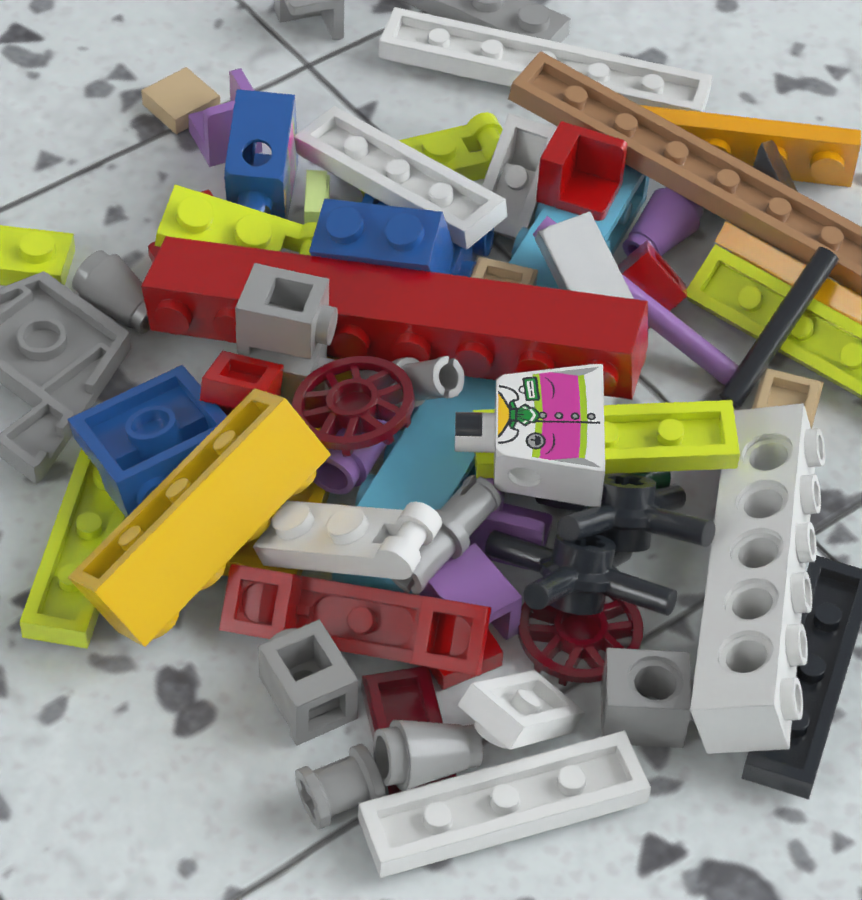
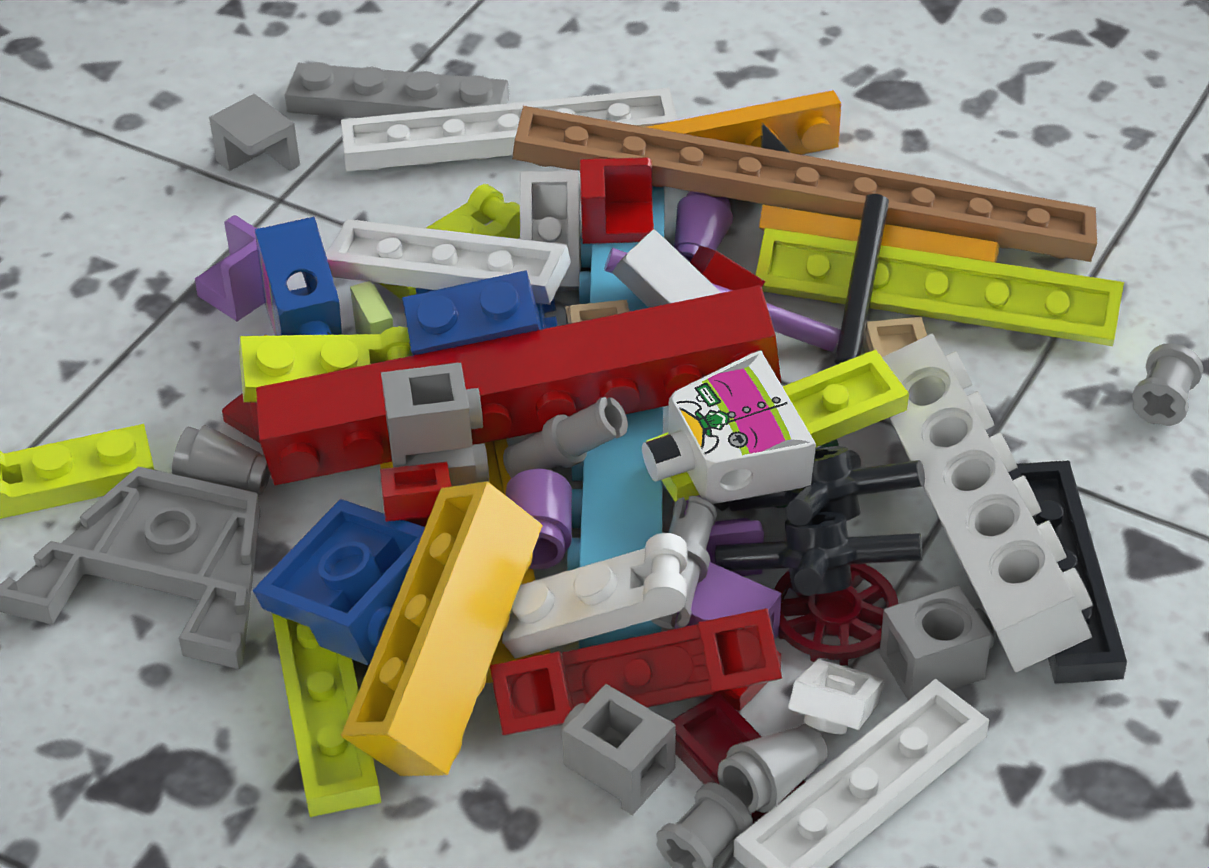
camera: 20 degrees left, 5 degrees down
tan tile [141,67,221,134] -> none
dark red wheel [292,356,415,457] -> none

